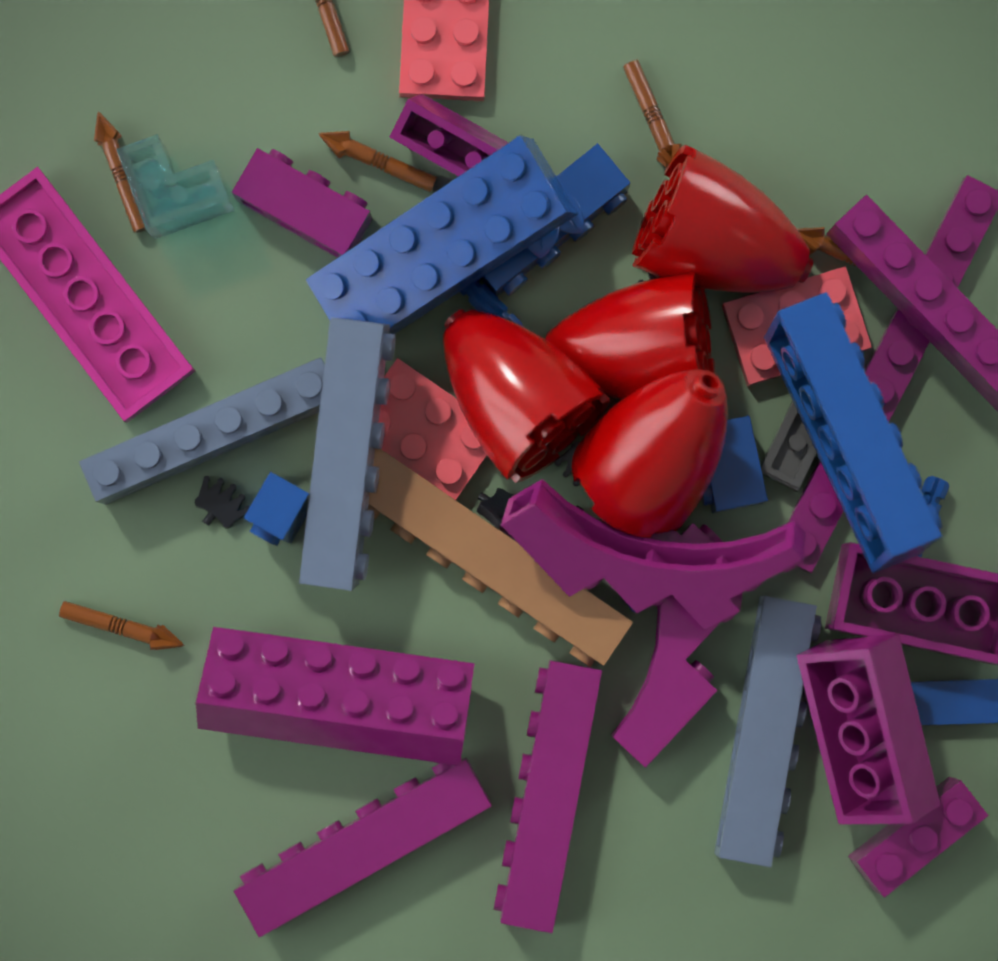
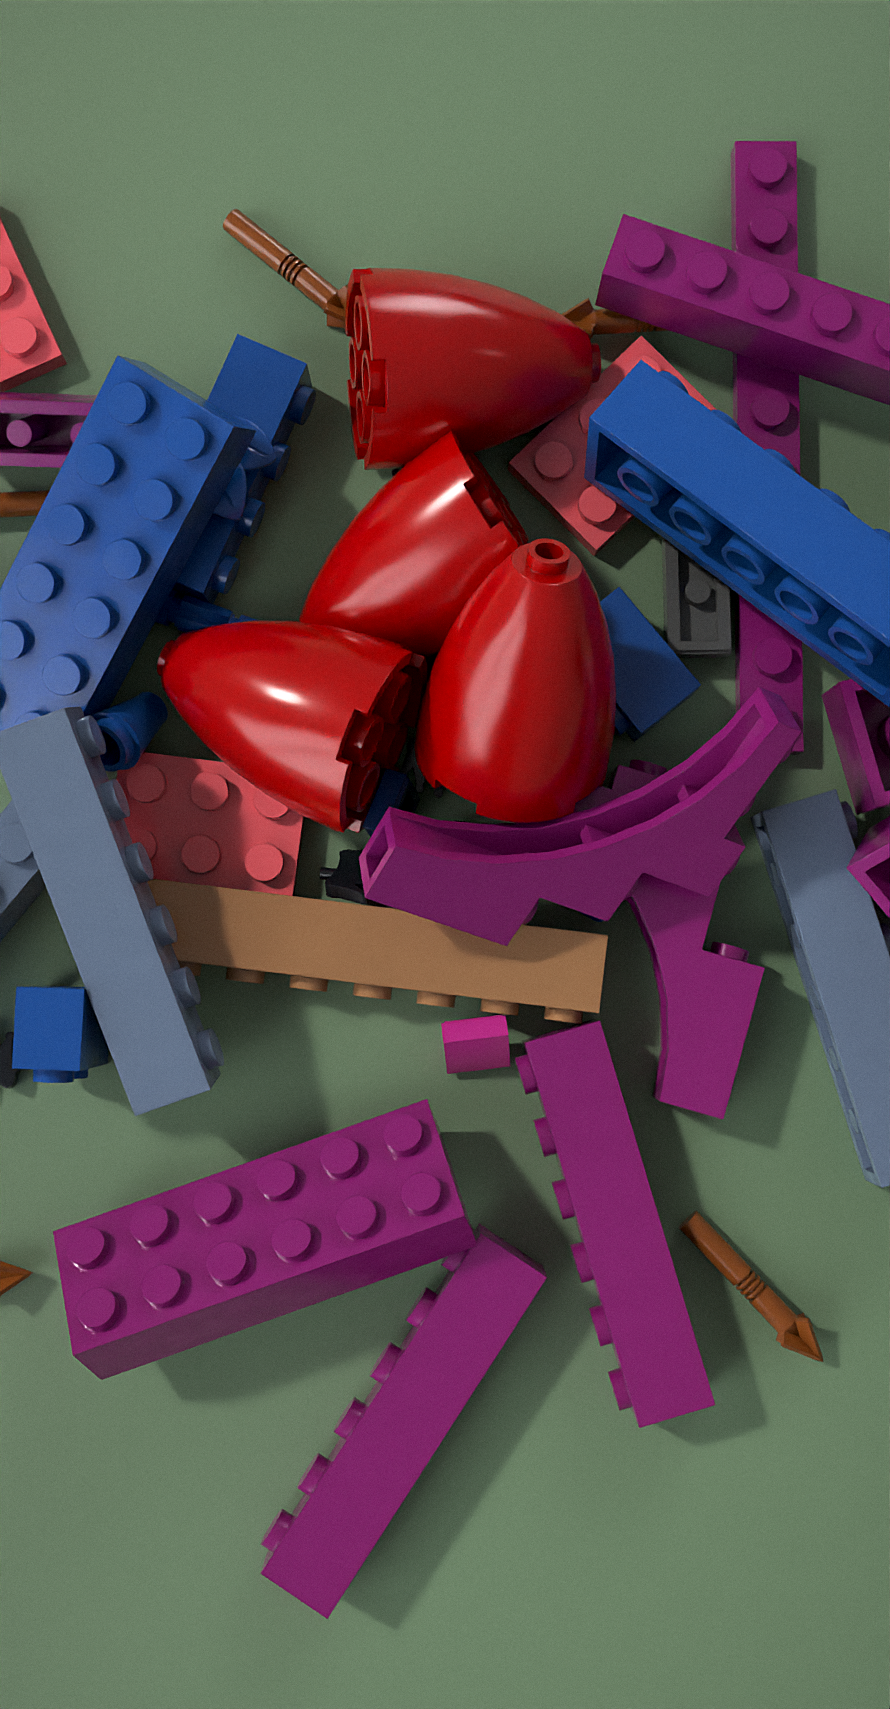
camera: 25 degrees left, 0 degrees up
none -> blue cone [92,692,168,772]
none -> dark blue tile [362,768,420,837]
none -> dark pink tile [441,1015,510,1074]
none -> dark orange piece [679,1210,823,1362]

